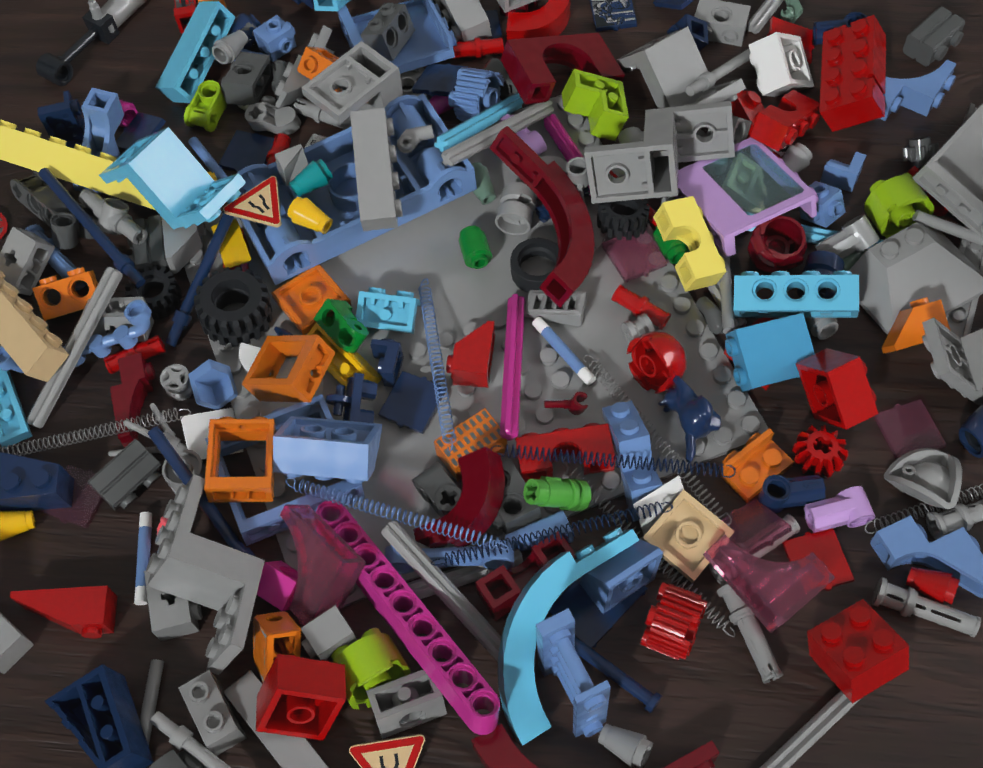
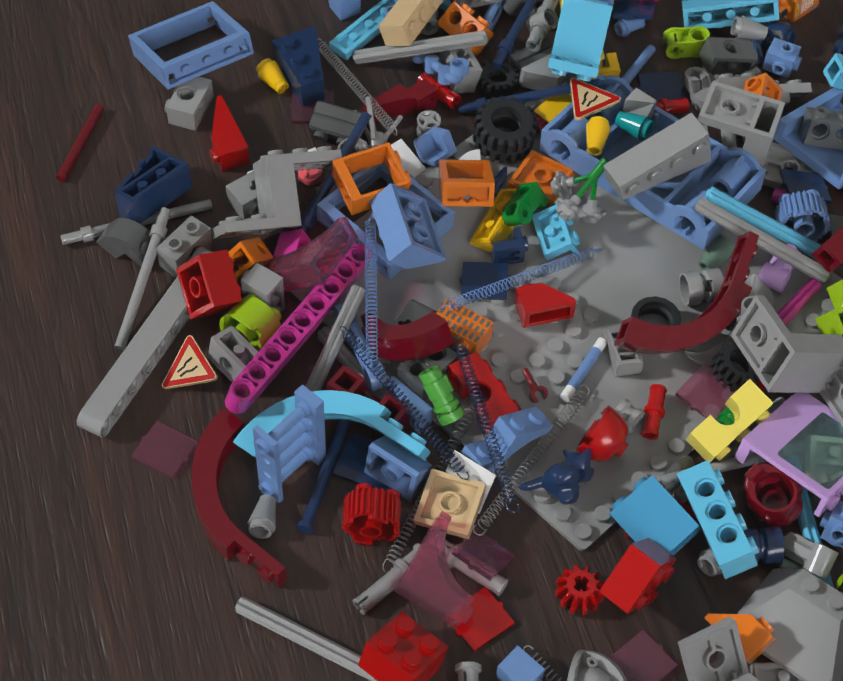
camera: 60 degrees right, 5 degrees down
dark blue hips [326,372,378,423] -> none
light grey arm [397,124,434,153] -> none
green brick [458,226,492,269] -> none
dark pink axle [500,294,525,441] -> none
orange bracket [721,428,794,503] -> none
dark blue piece [757,474,826,514] -> none
lavender piece [804,486,875,533] -> none
none -> light grey plant [551,157,609,224]

